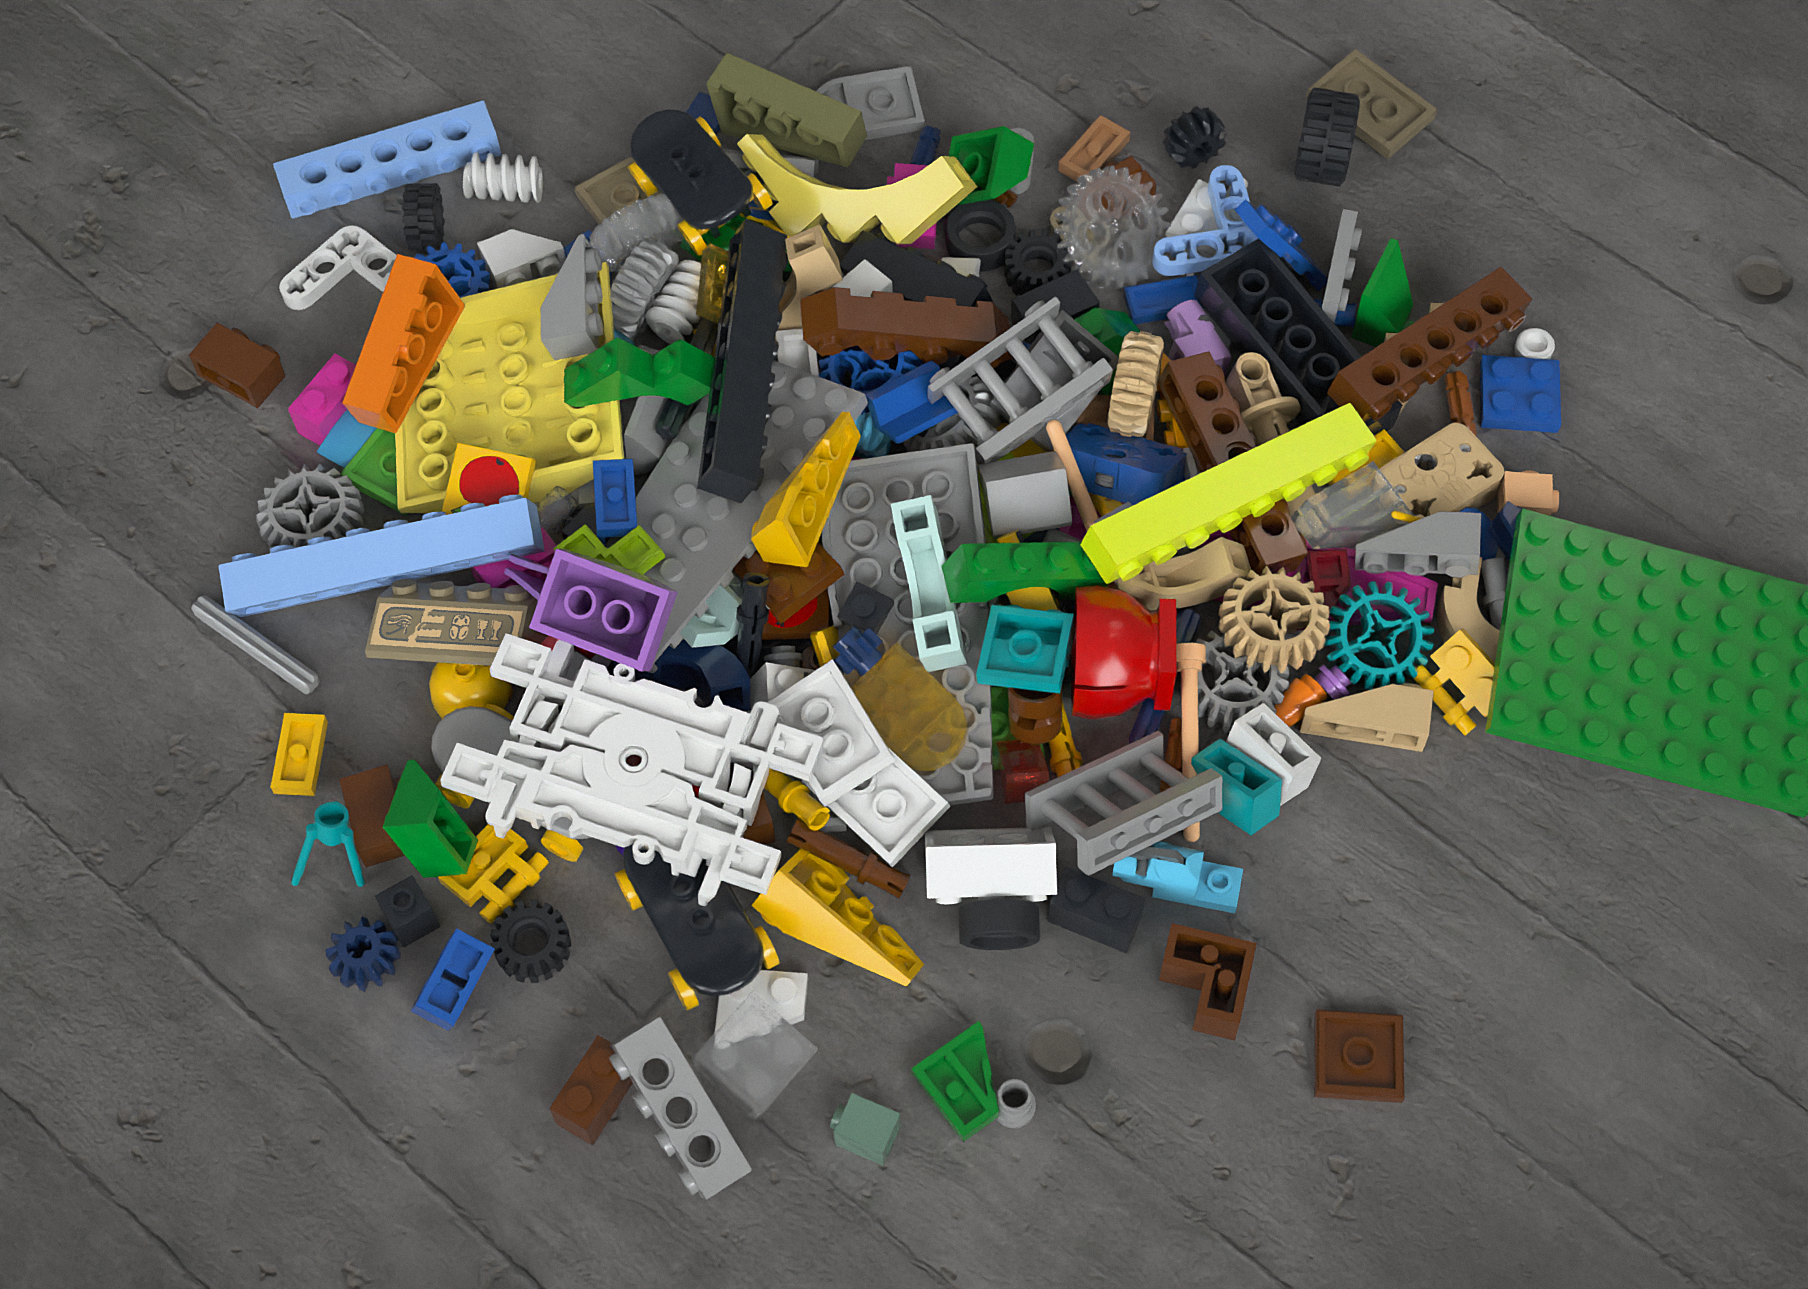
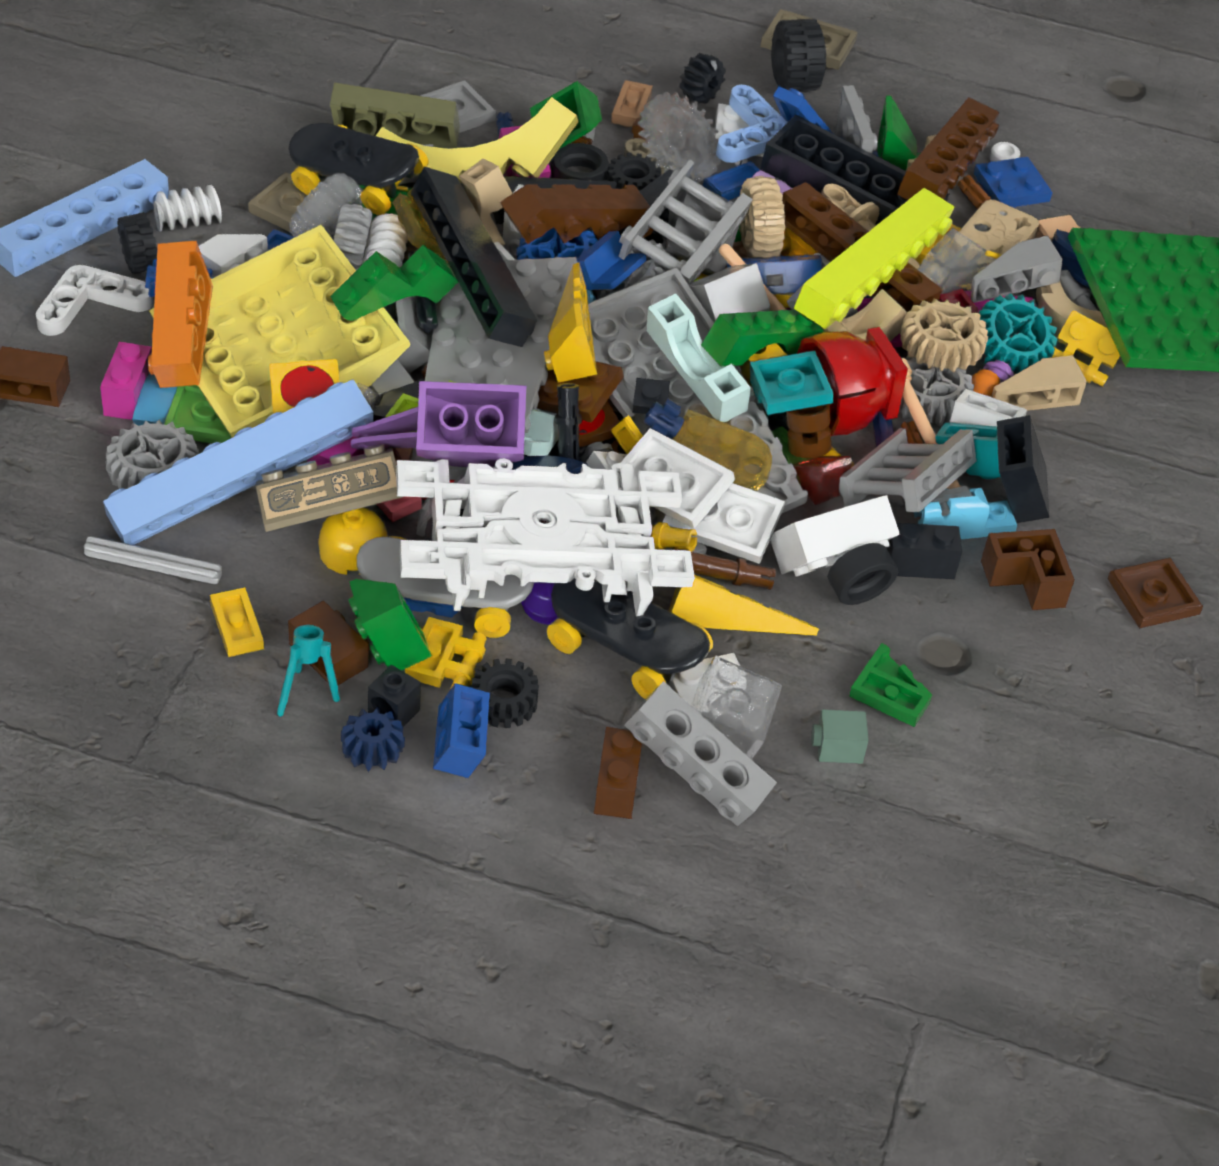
camera: 30 degrees left, 15 degrees down
light grey slope [540,234,603,360] -> none
blue panel [593,459,637,547] -> none
light grey piece [995,1079,1036,1128] -> none
none -> black brick [997,415,1050,523]

